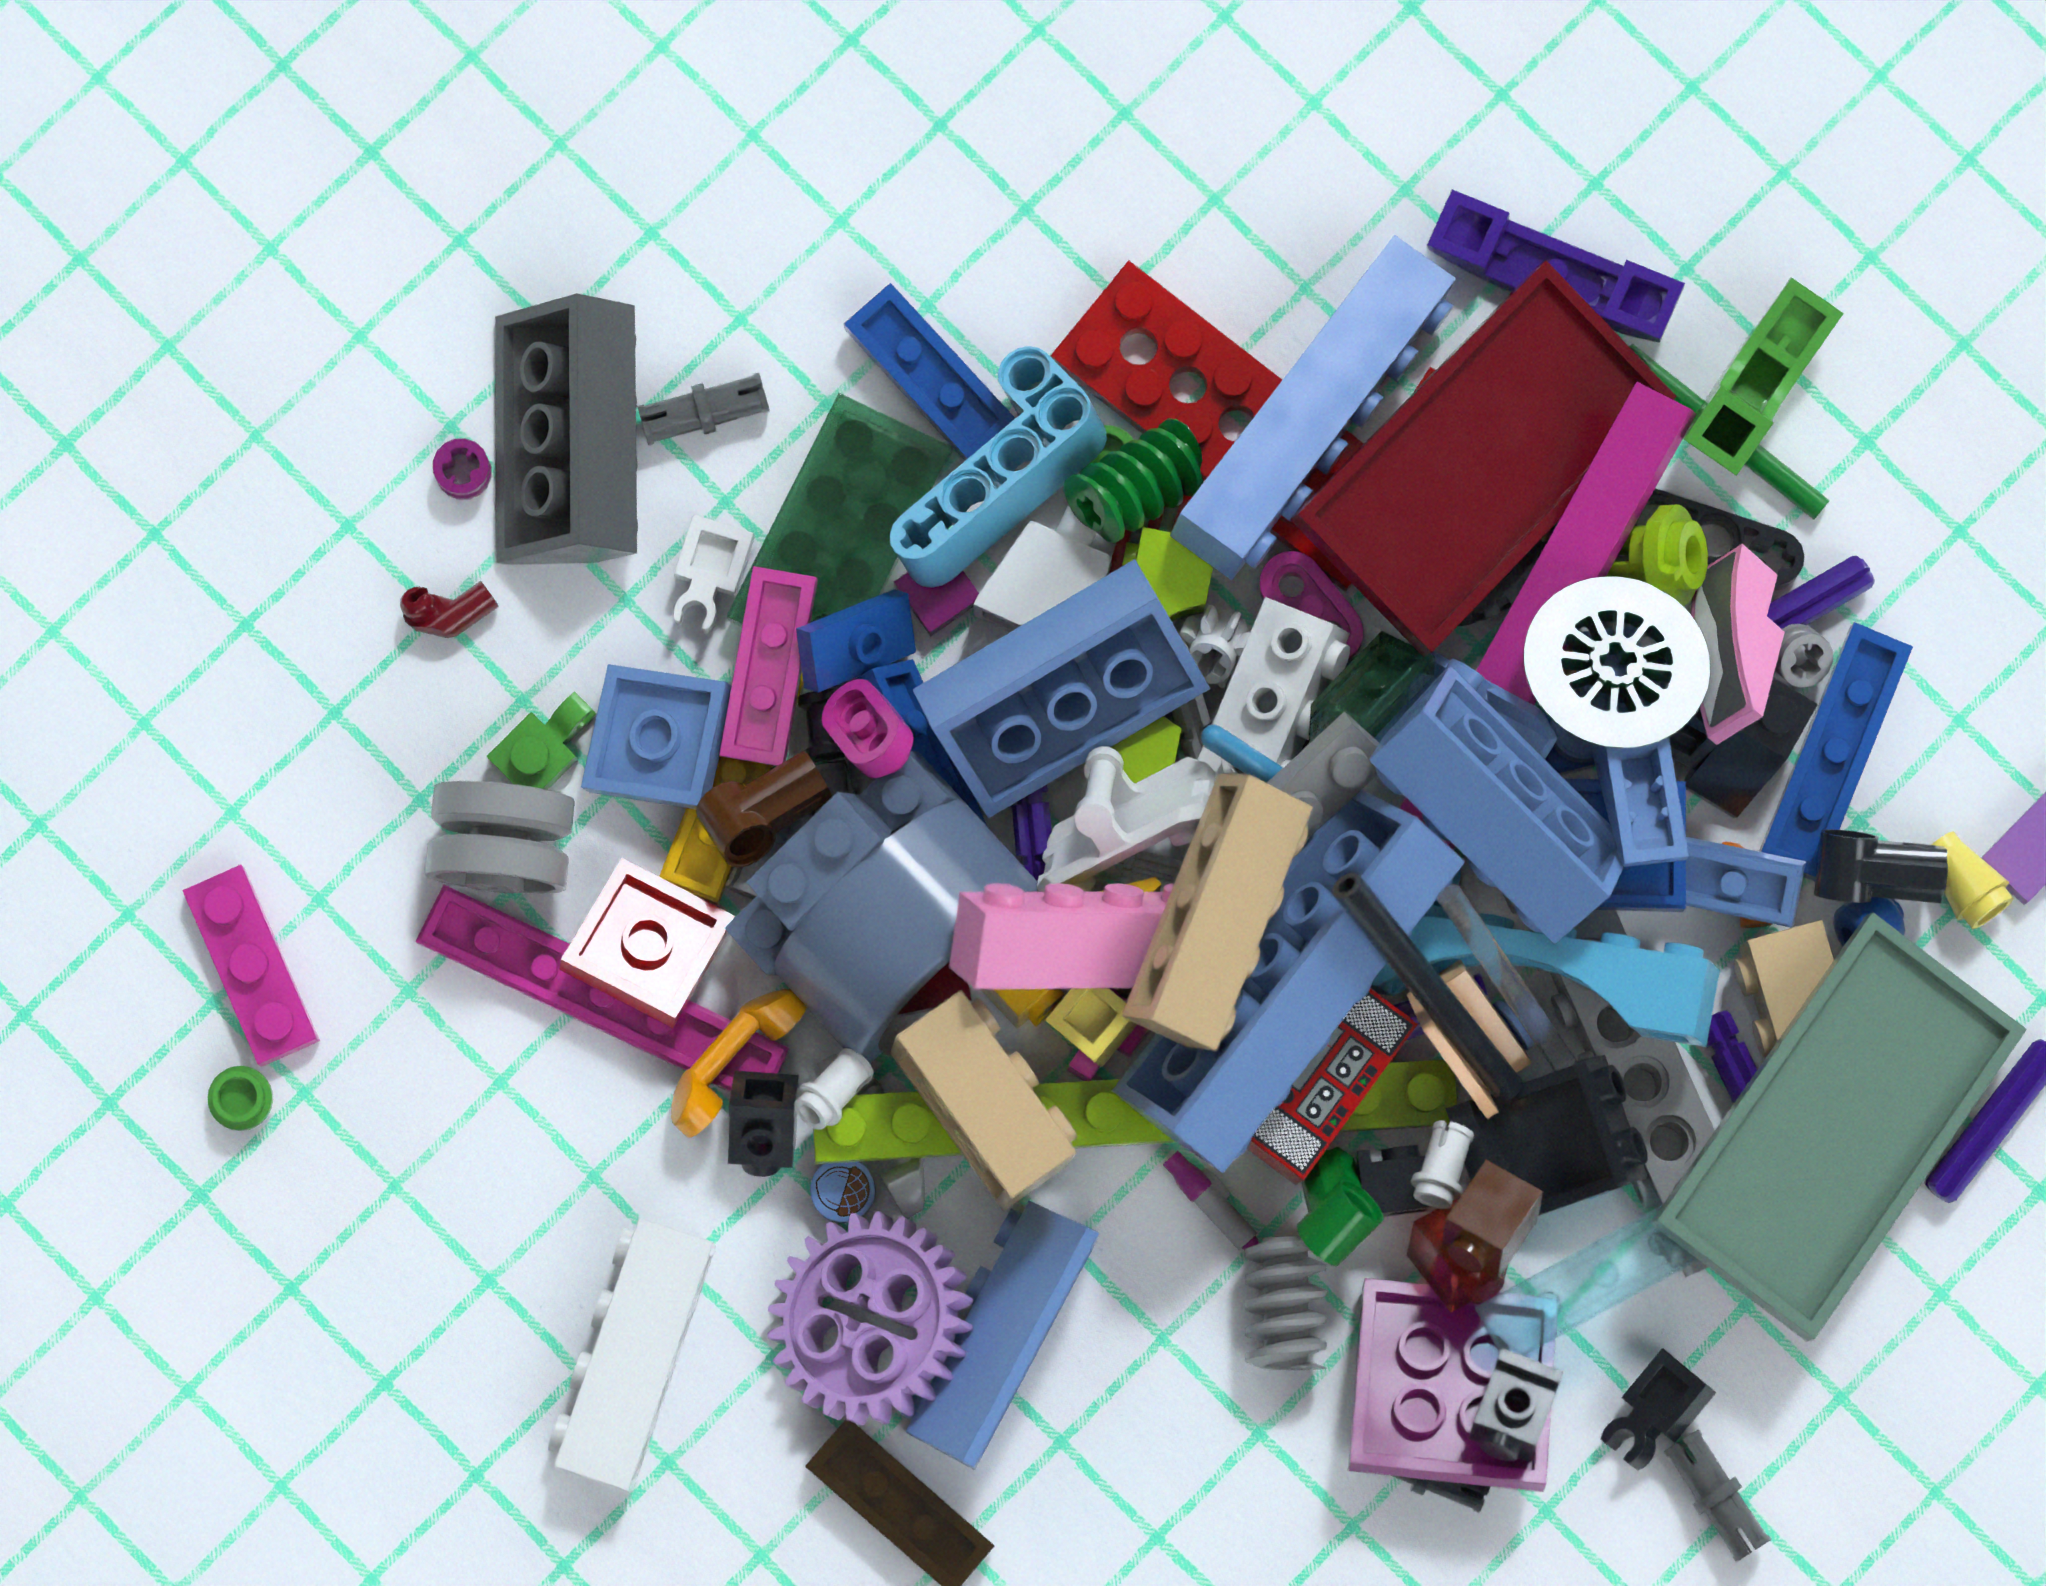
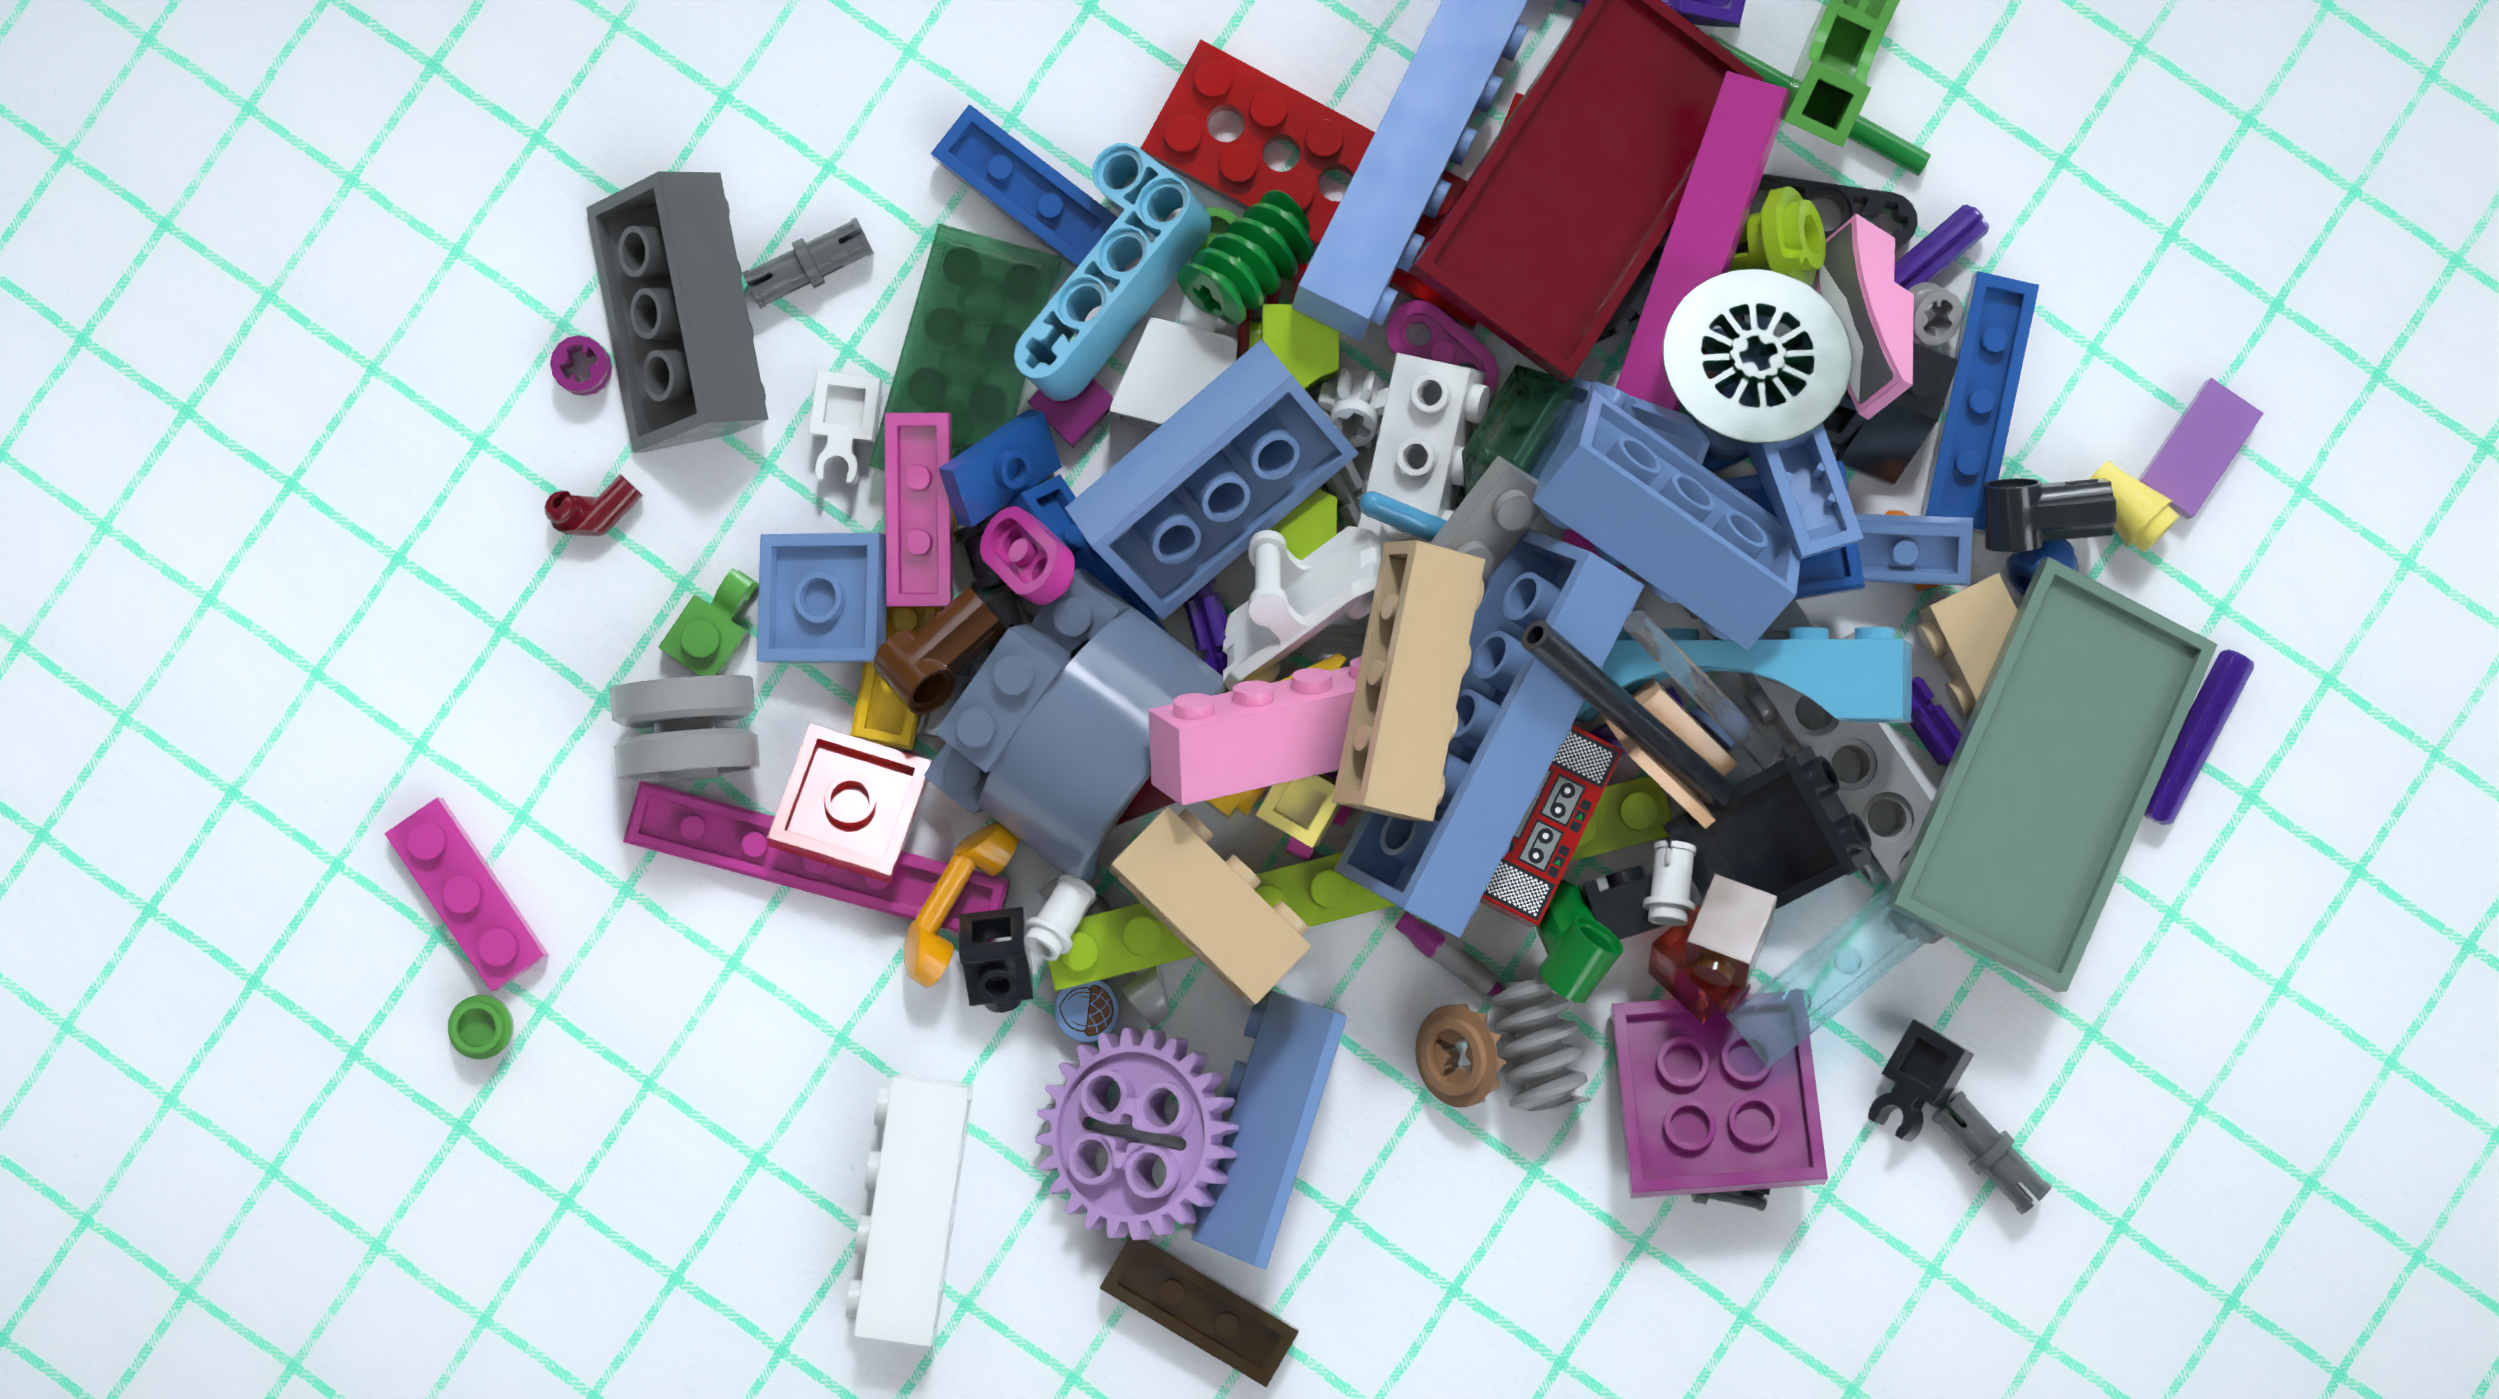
camera: 10 degrees left, 5 degrees up
brick [1468,1348,1564,1463] -> none
none -> medium nougat gear [1415,1003,1506,1107]

